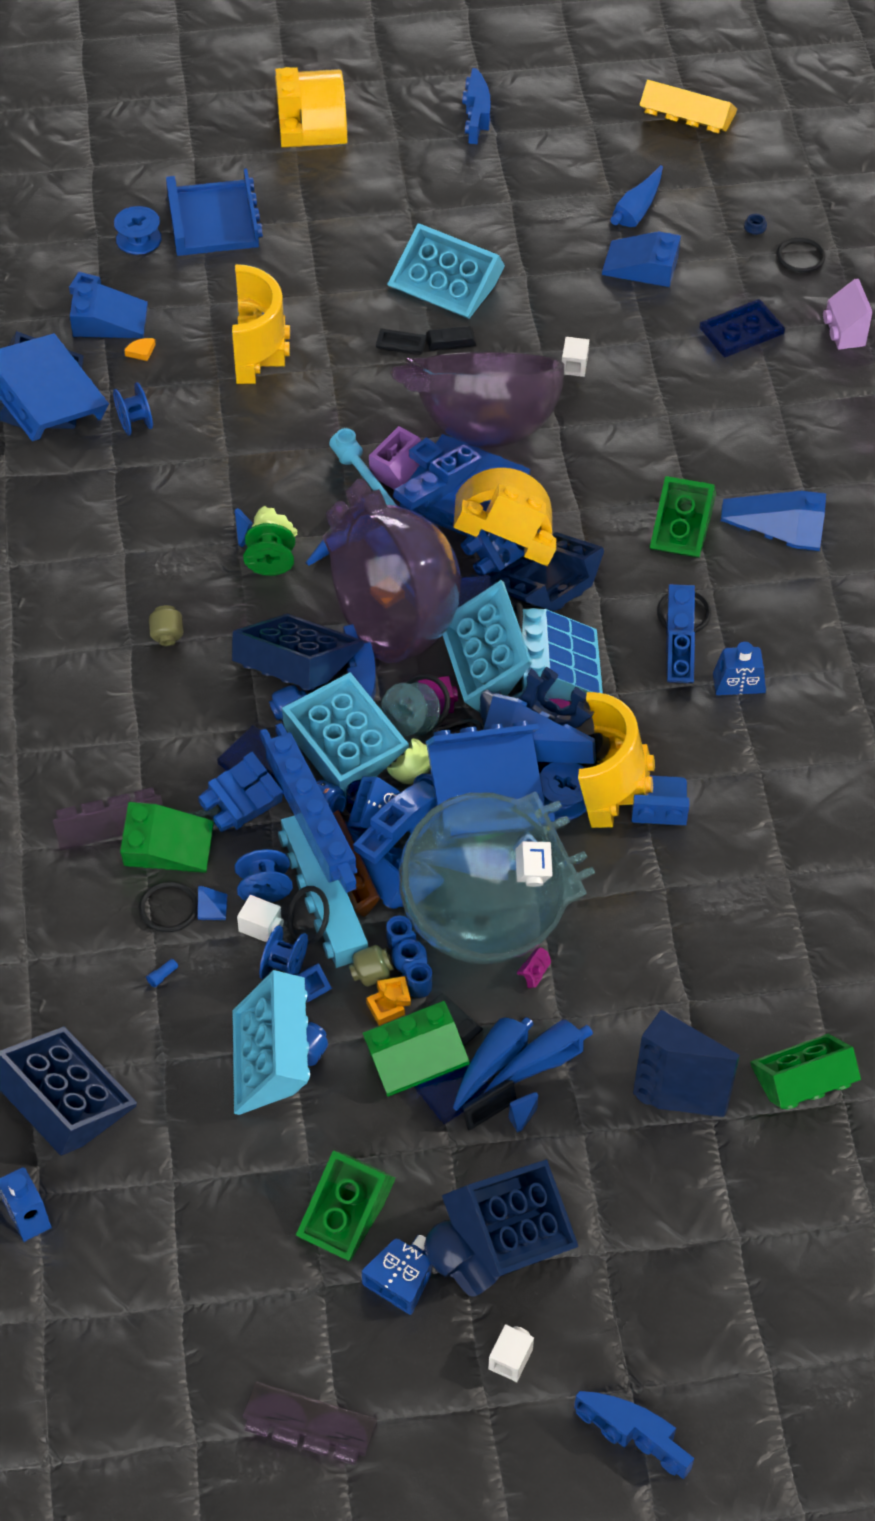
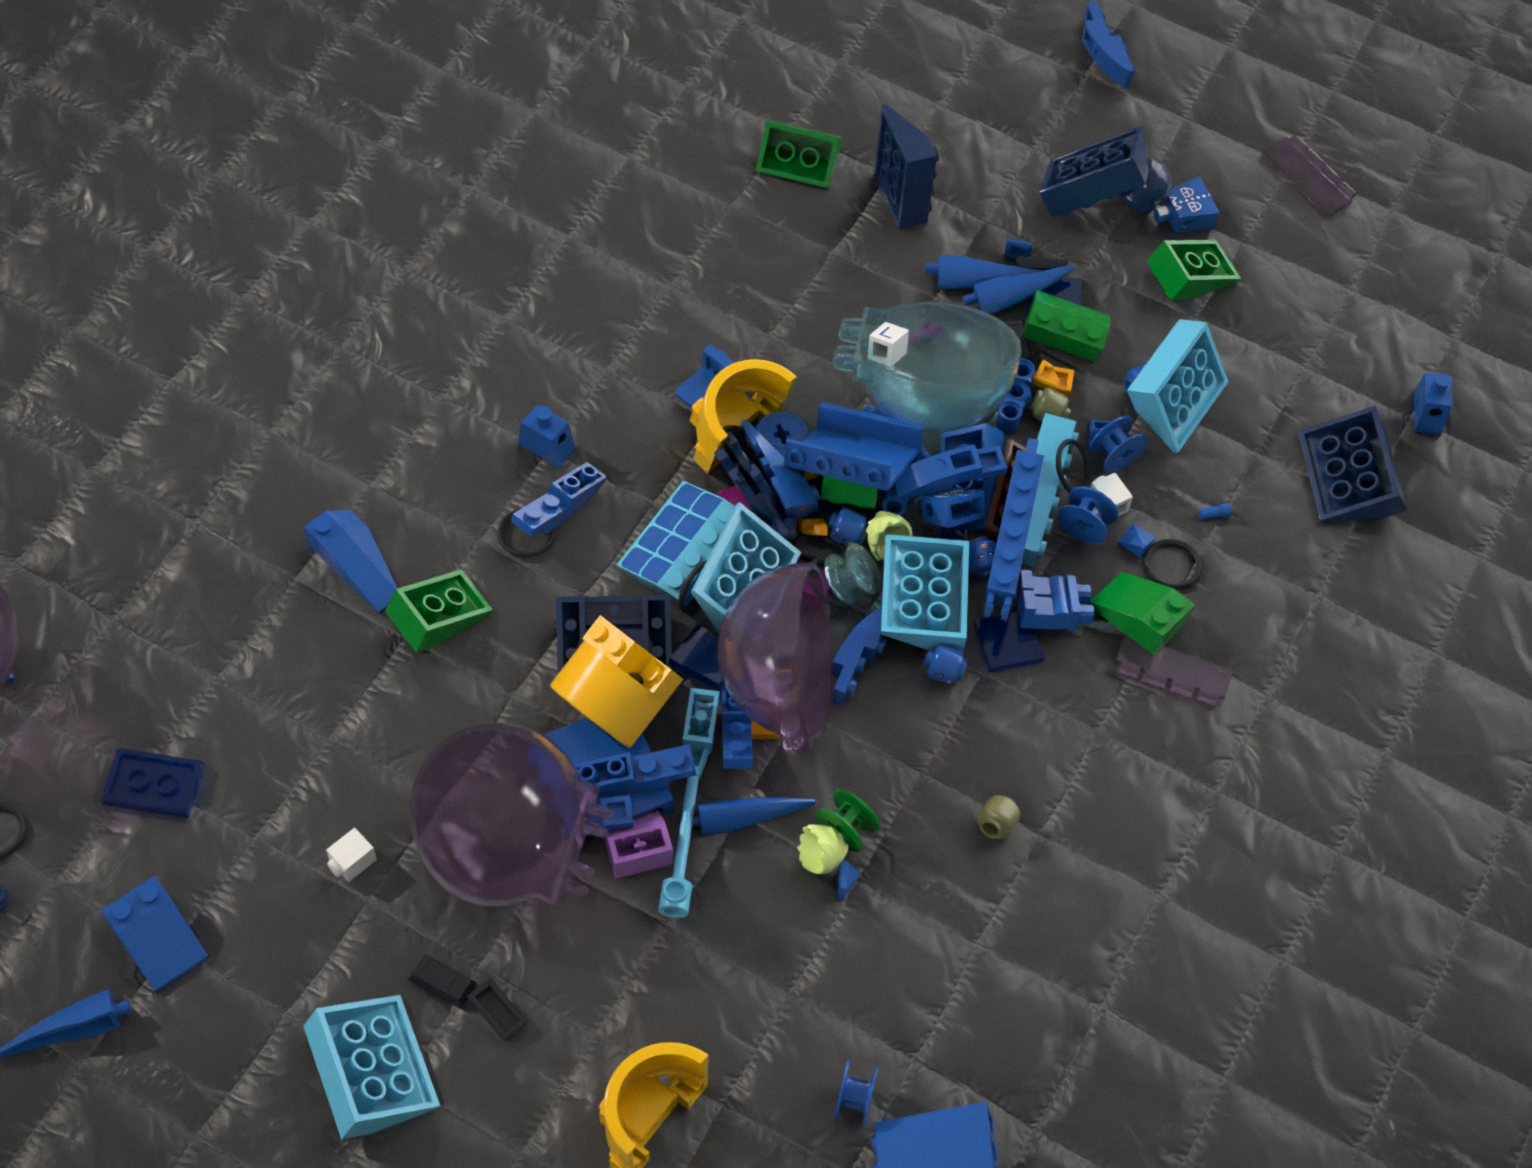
camera: 145 degrees left, 5 degrees up
dark blue slope [232,614,364,690] -> none
white brick [488,1324,534,1382] -> none
lavender slope [823,279,873,350] -> none

